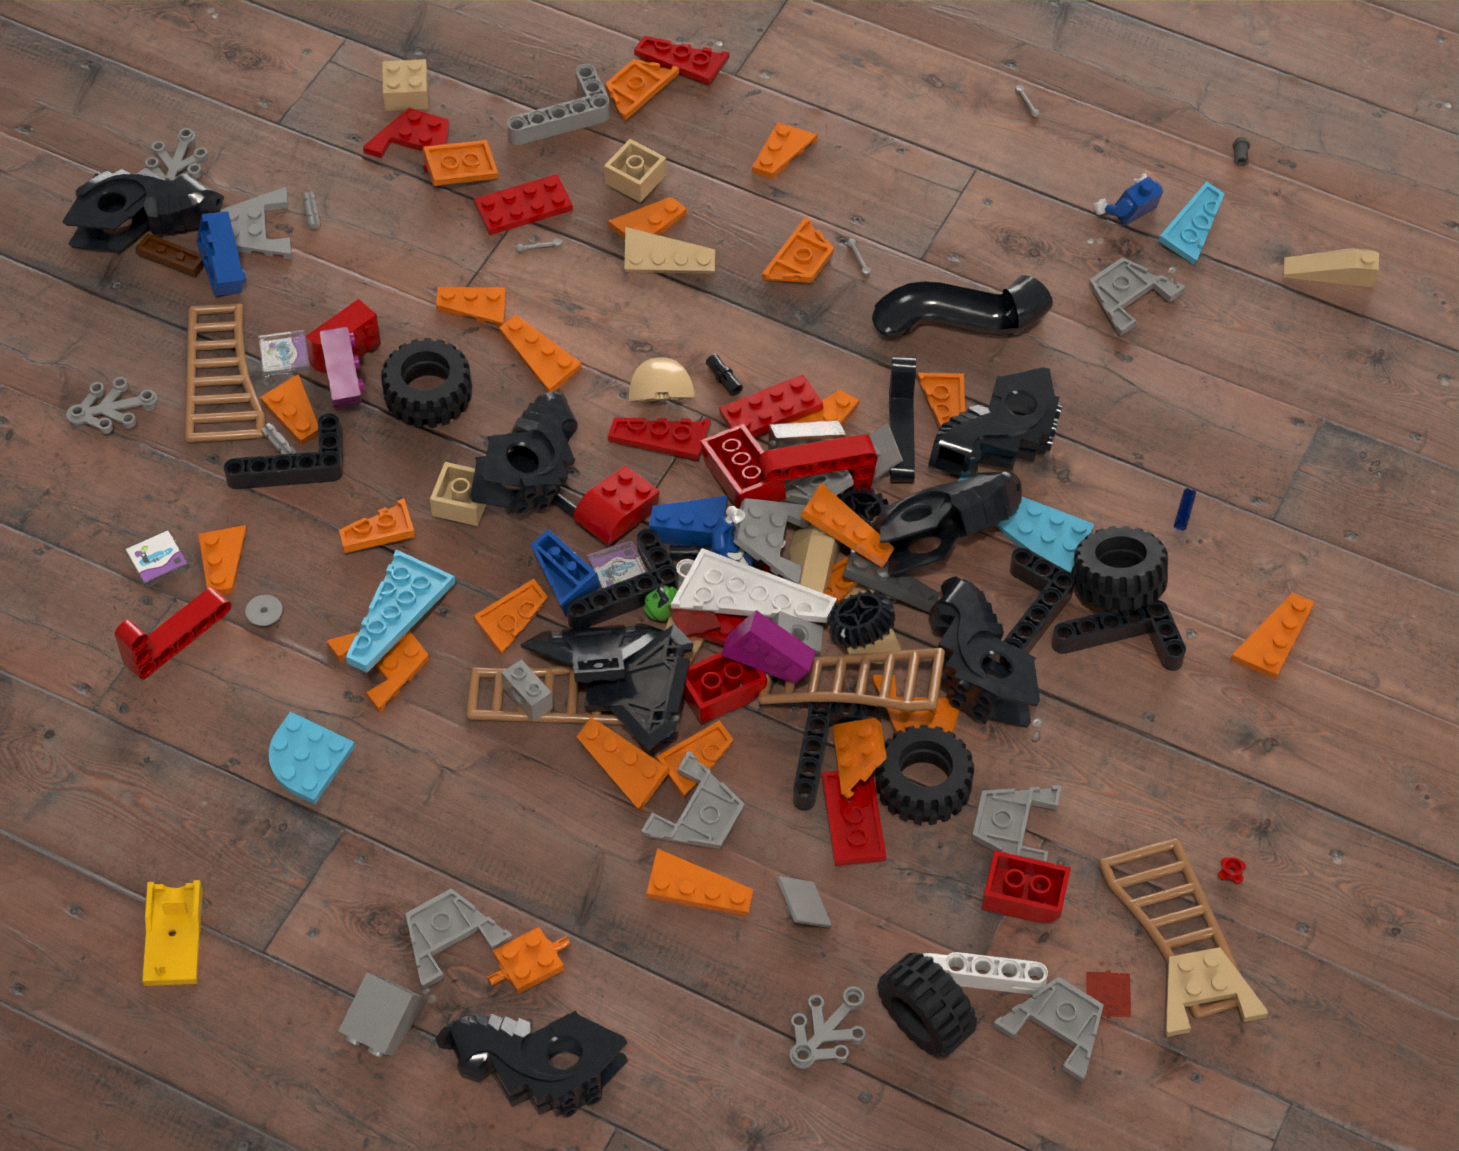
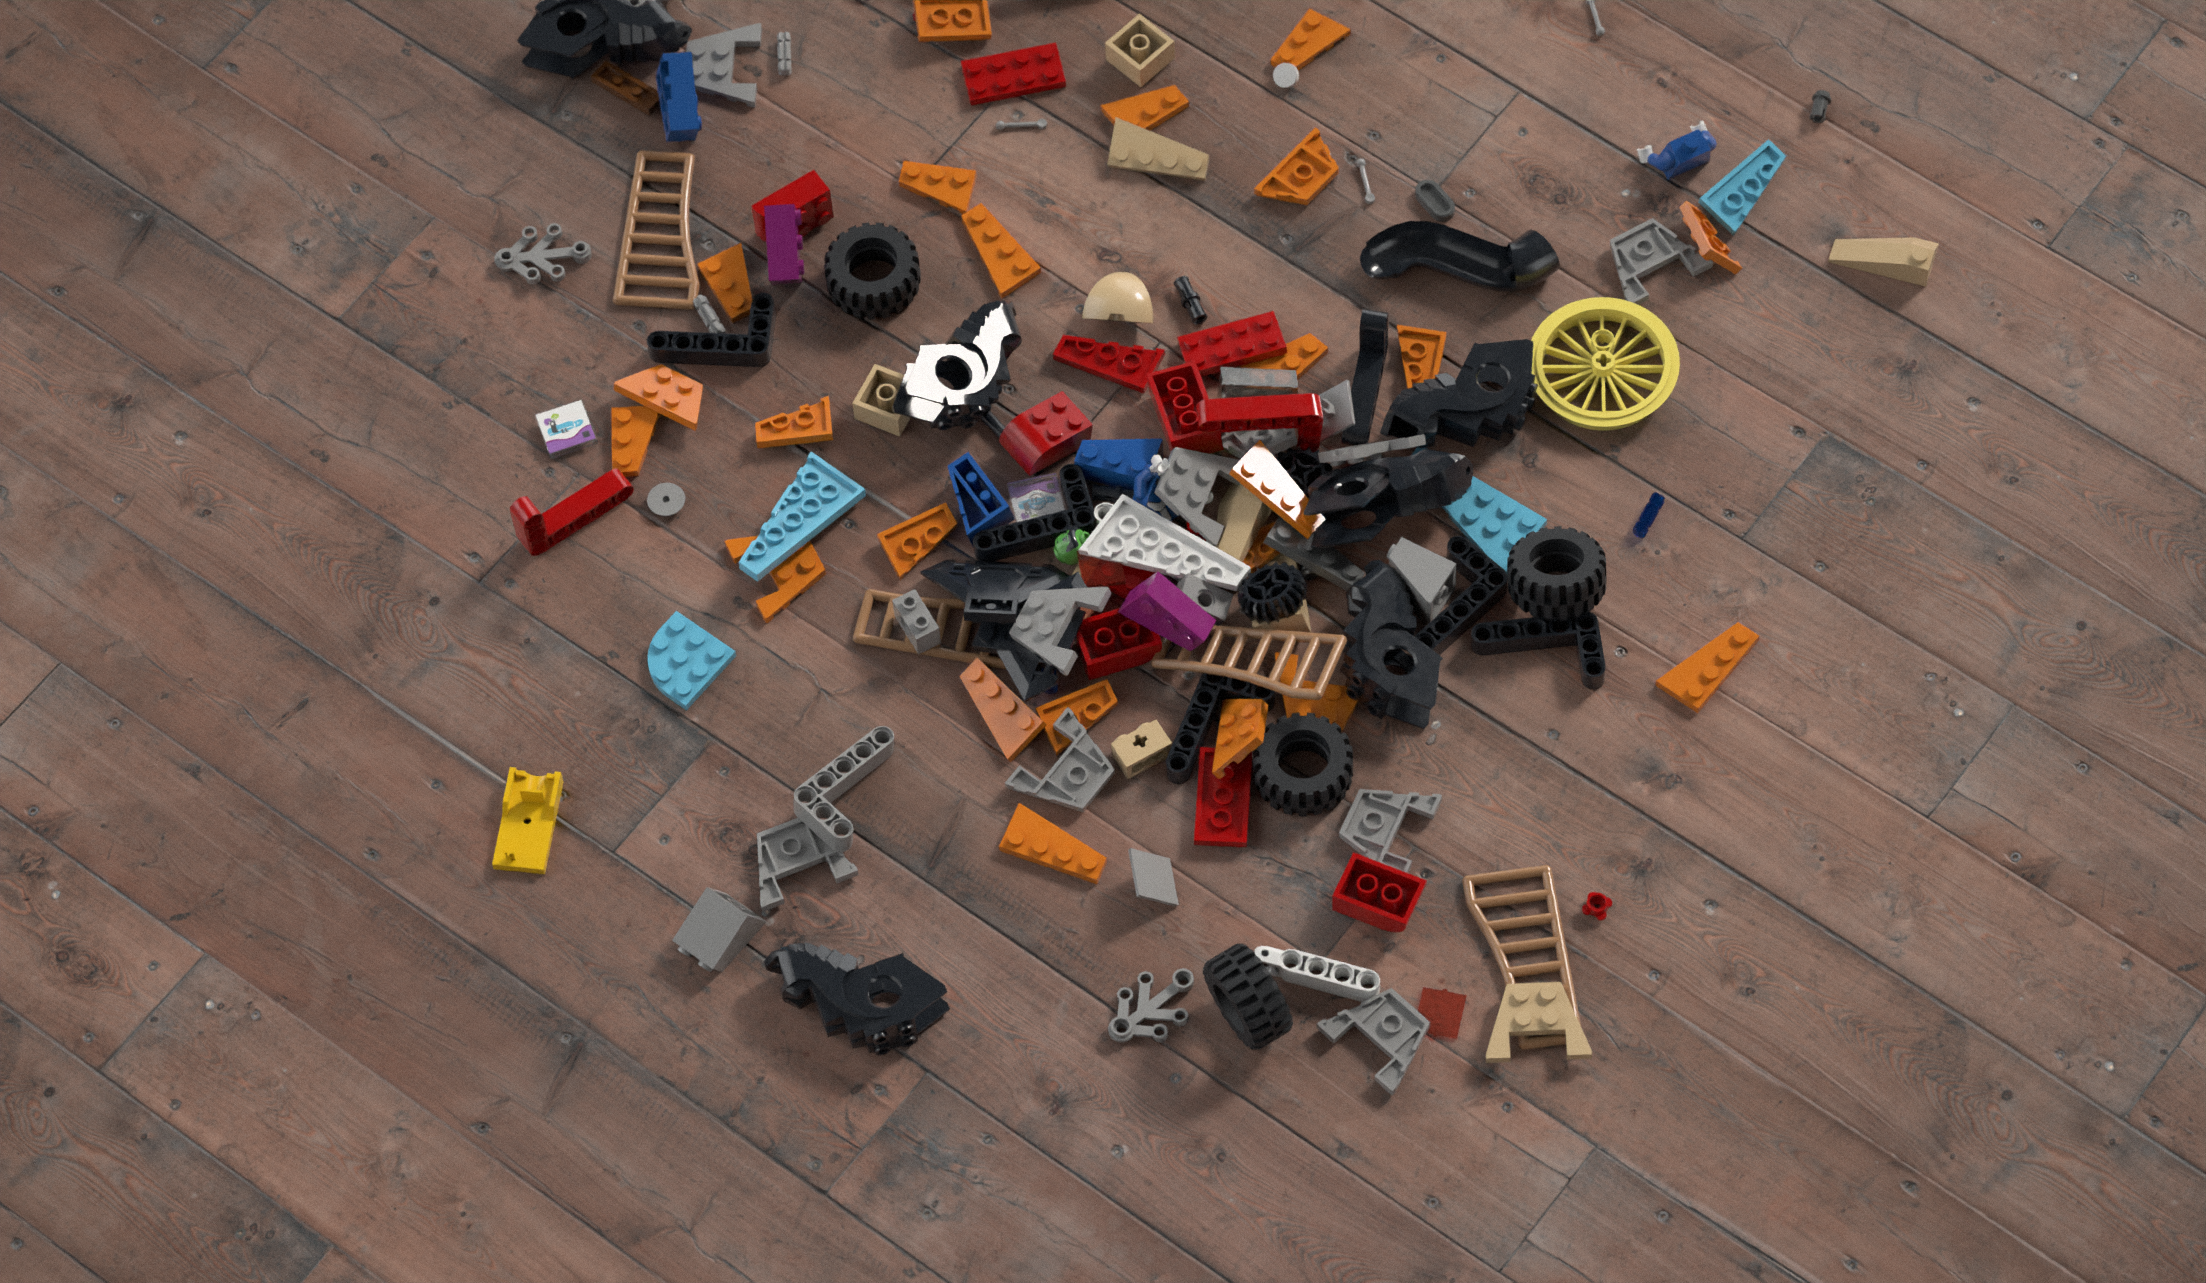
camera: 15 degrees right, 5 degrees up
clear tile [259,330,310,377] -> none
orange plate [486,927,571,994] -> none
none -> orange wing [613,364,703,431]
none -> light grey beam [793,726,894,852]
none -> light grey wing [1009,587,1112,676]
none -> tan brick [1111,720,1172,779]
none -> white tile [1273,63,1299,88]
none -> light grey wing [1318,434,1426,466]
none -> light grey slope [1387,537,1456,626]
none -> dark grey tile [1415,180,1455,222]
none -> light yellow piece [1531,297,1680,430]
none -> orange wing [1679,201,1742,275]

